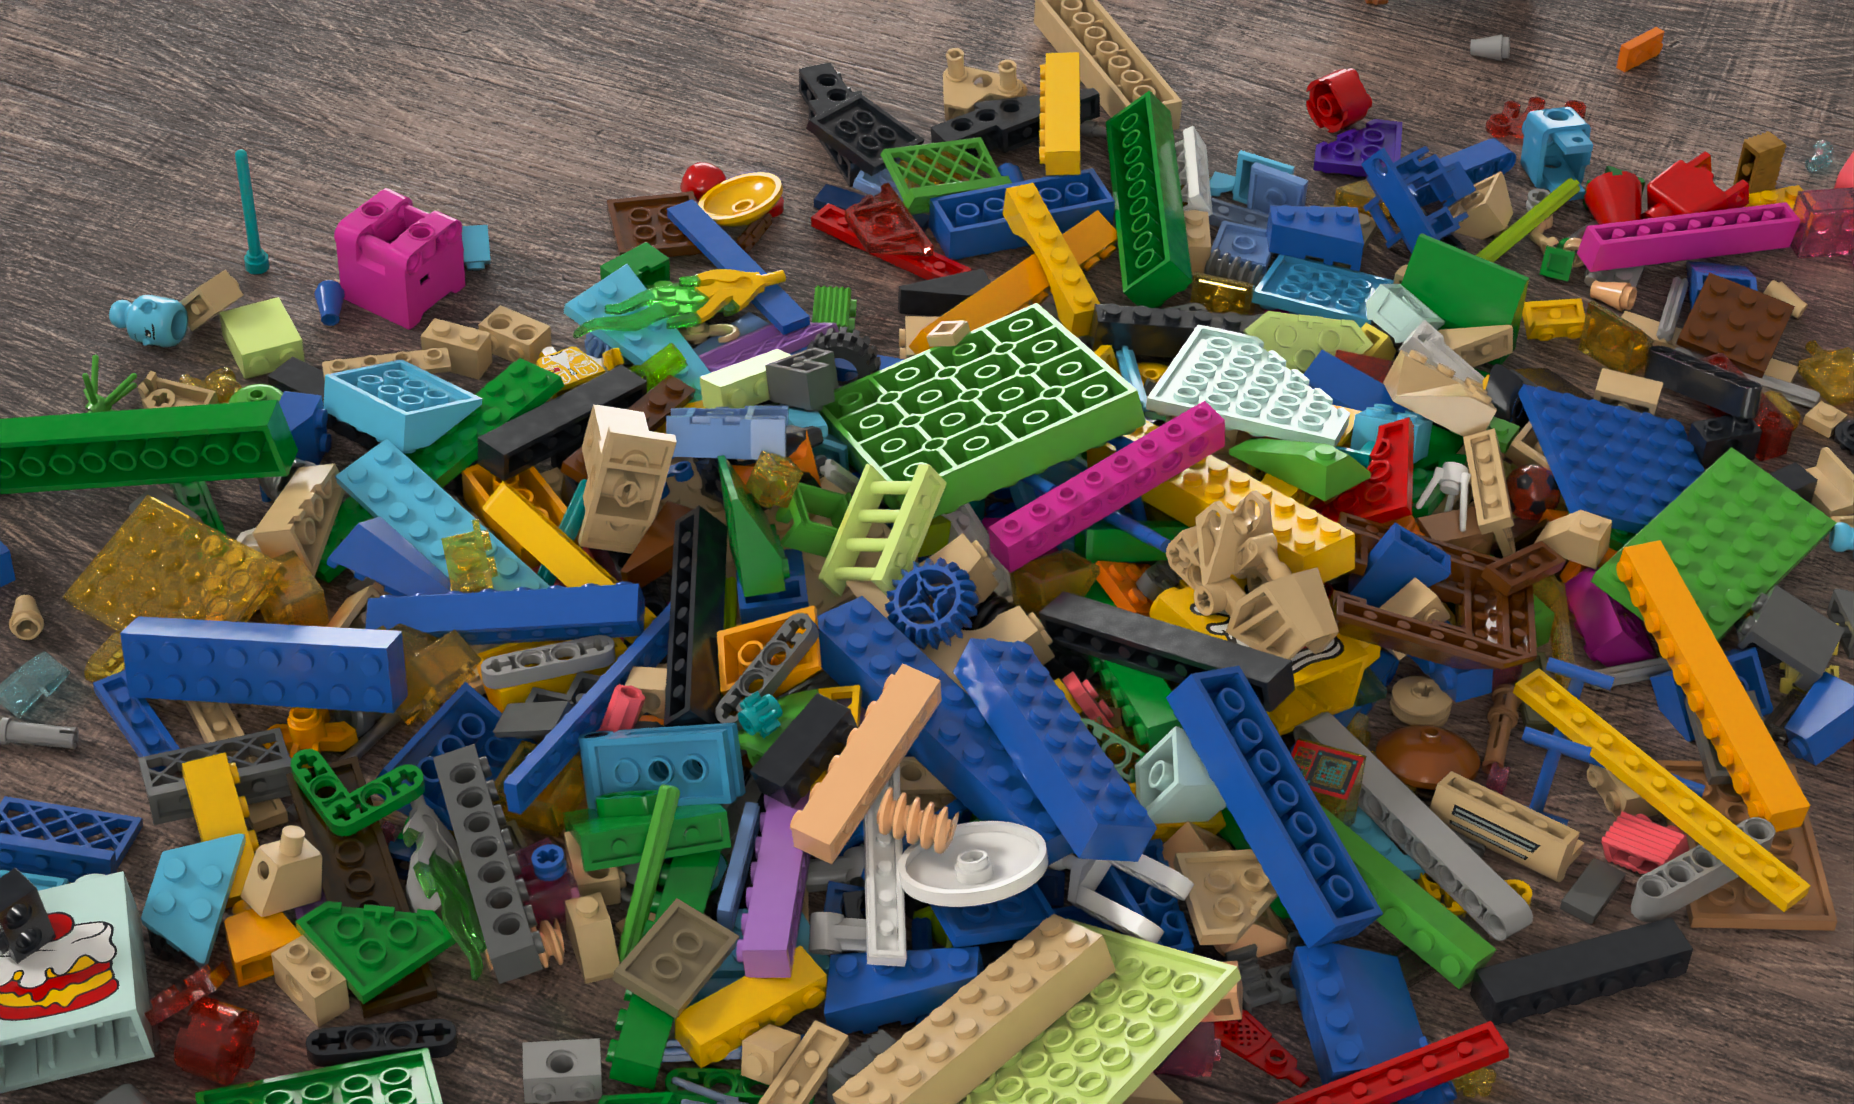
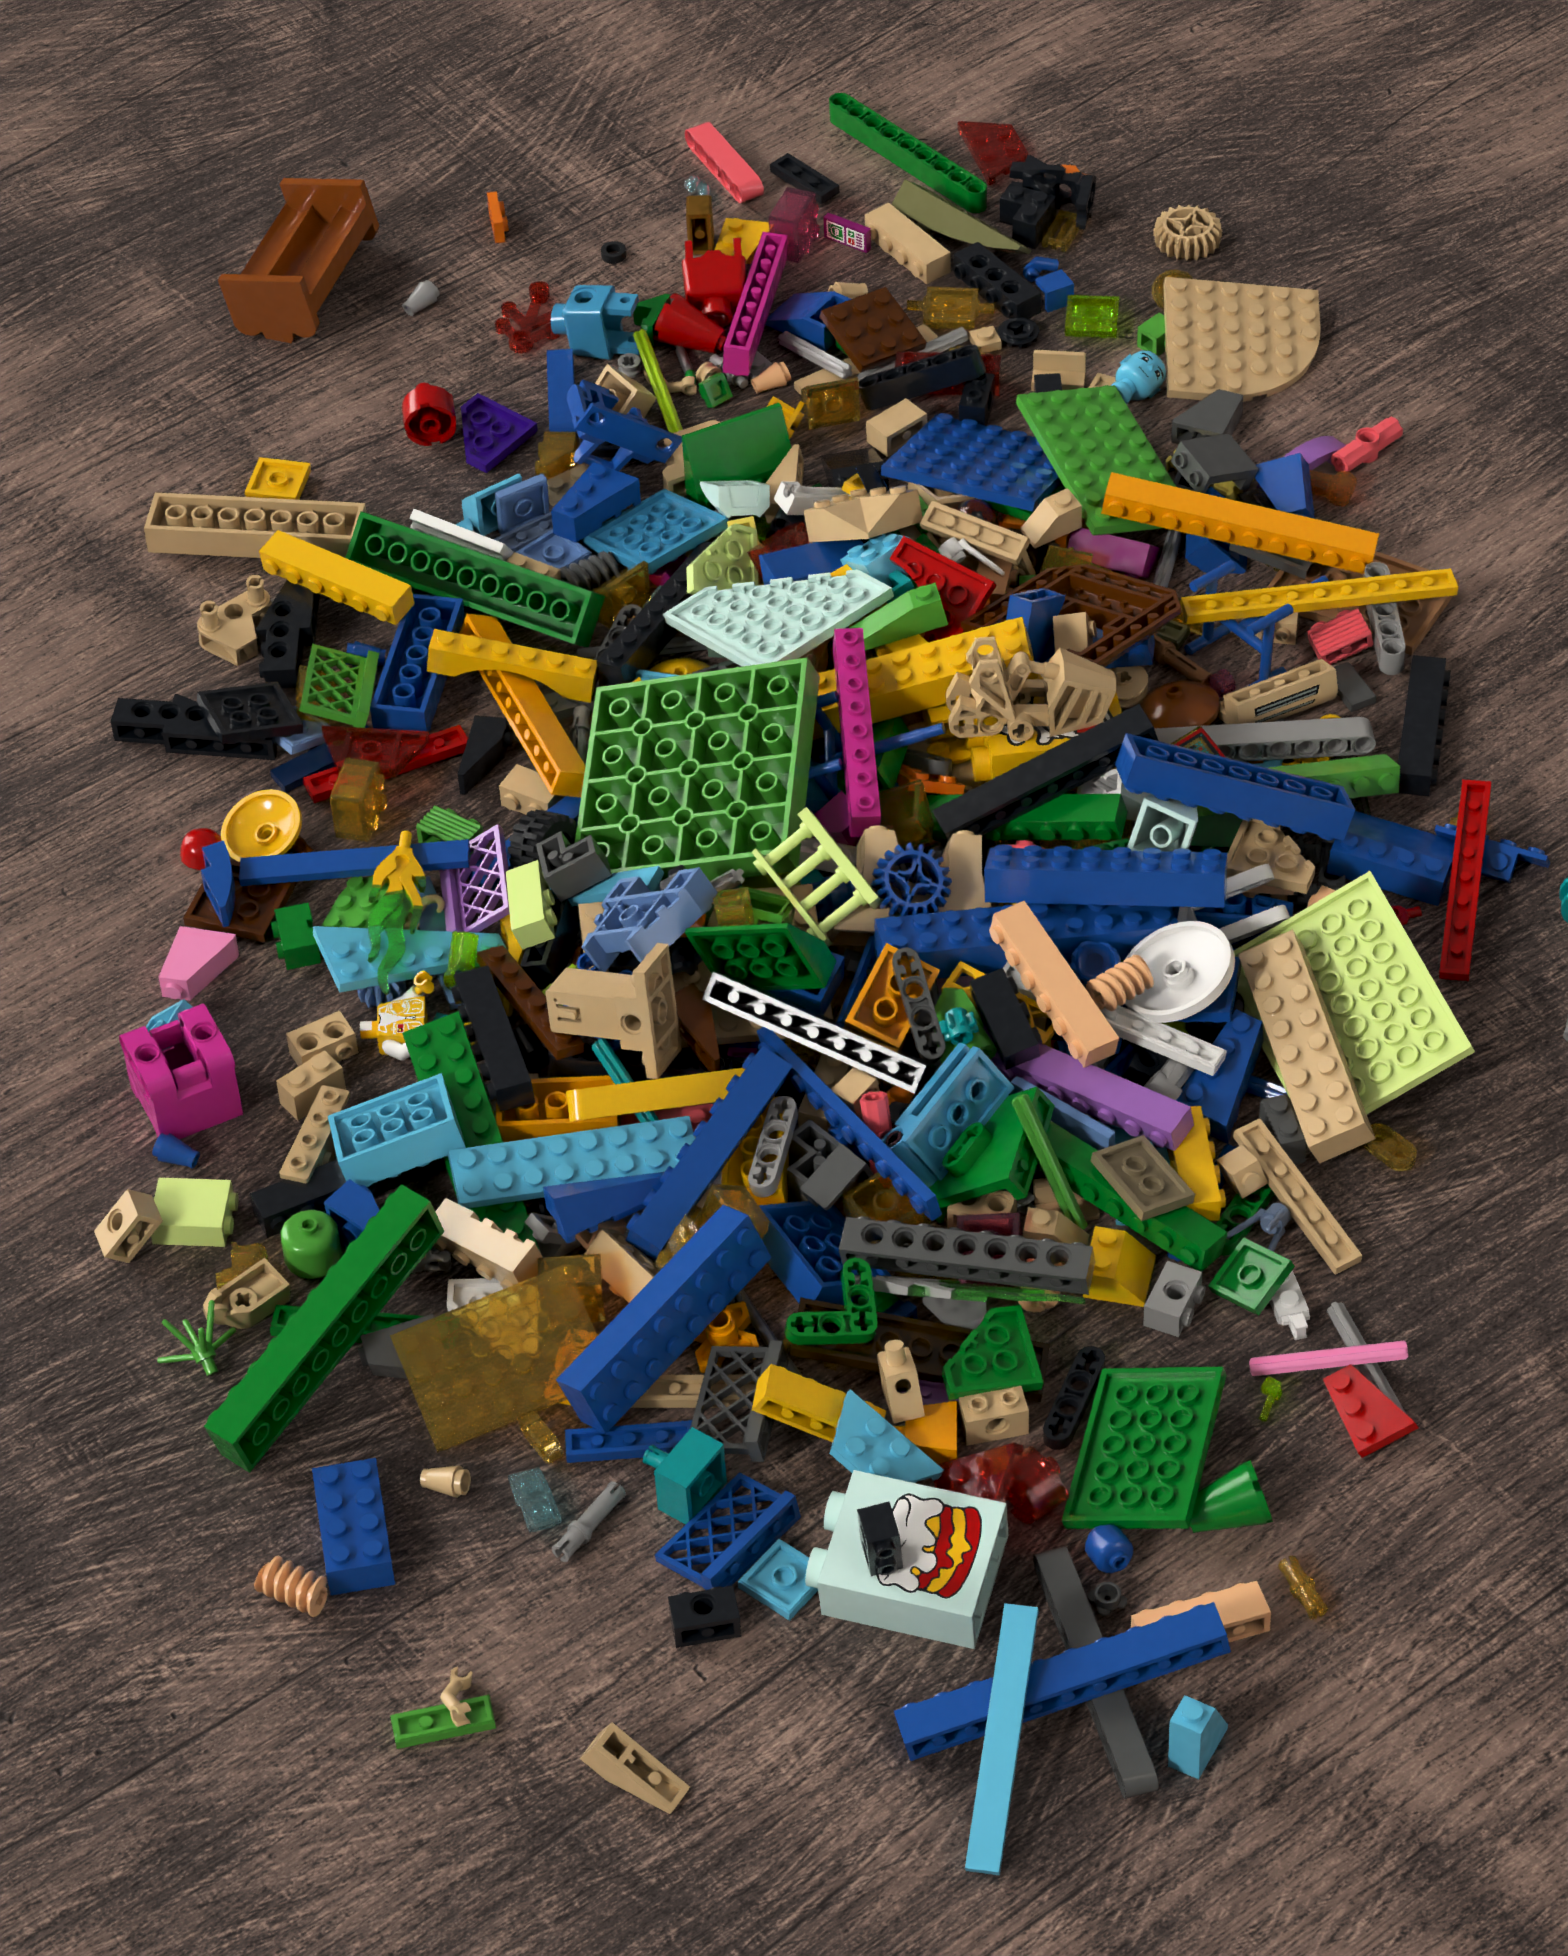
camera: 55 degrees left, 5 degrees up
medium azure piece [109,295,188,347] -> none
teal piece [235,149,270,274] -> none
clear yellow bracket [441,519,498,593] -> none
blue bush [531,844,567,881] -> none
tan tile [926,321,970,347] -> none
reddish brown plate [1481,541,1567,597] -> none
none -> bright pink slope [159,926,239,1001]
none -> blue slope [201,840,235,928]
none -> yellow plate [245,457,311,500]
none -> clear yellow brick [330,758,387,842]
none -> black piece [601,241,626,264]
none -> teal brick [643,1427,727,1525]
none -> blue hair [1070,941,1121,987]
none -> yellow slope [1083,1226,1156,1307]

